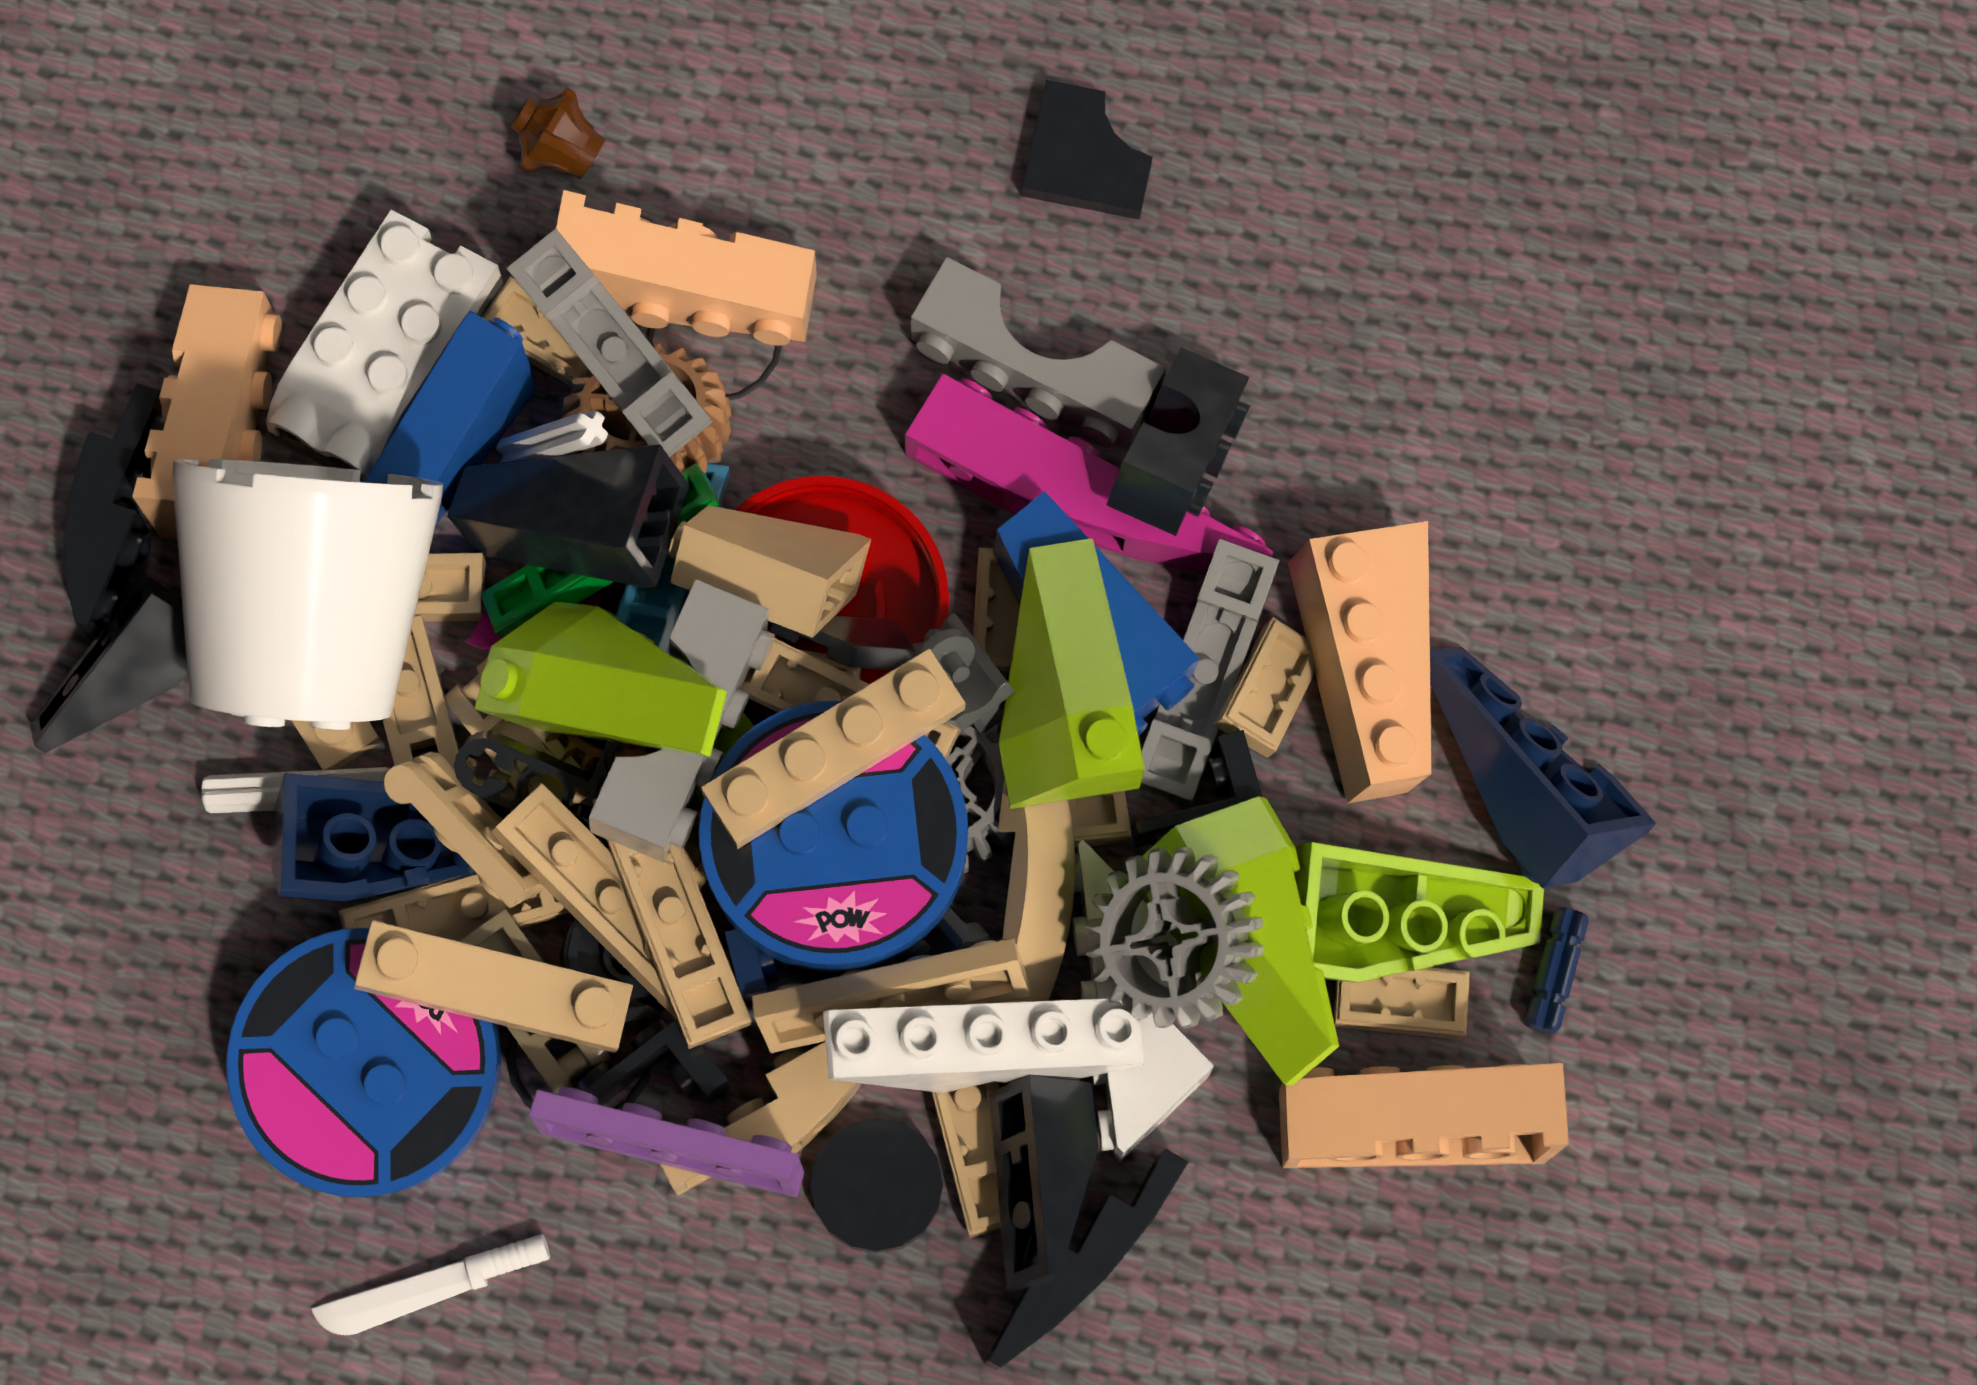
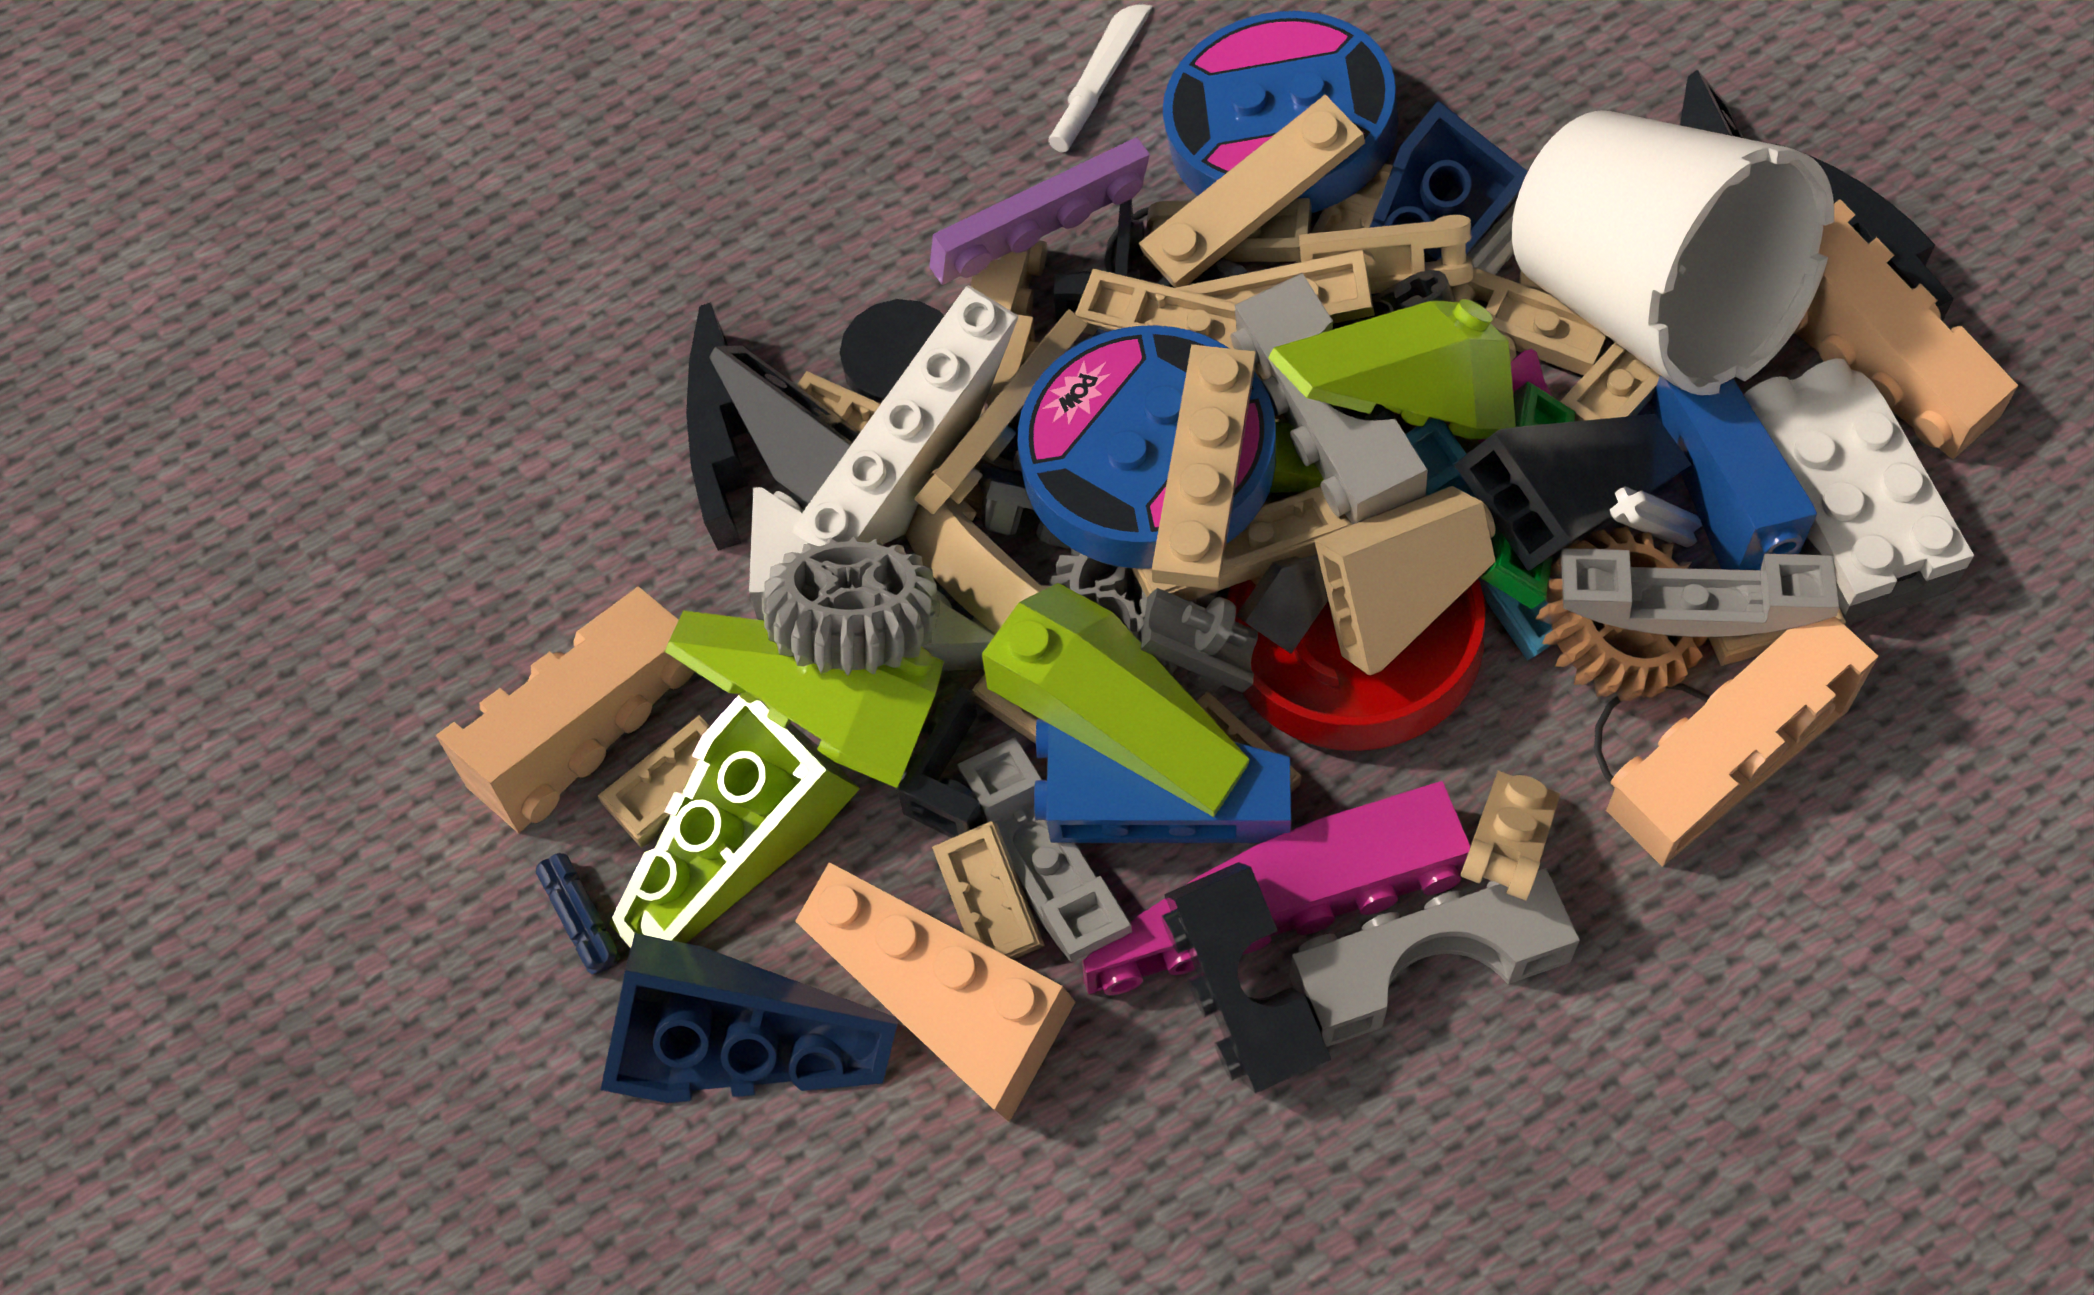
camera: 140 degrees right, 10 degrees down
reddish brown rock [510,87,606,179] -> none
black tile [1022,80,1153,220] -> none
none -> tan plate [1460,771,1561,901]

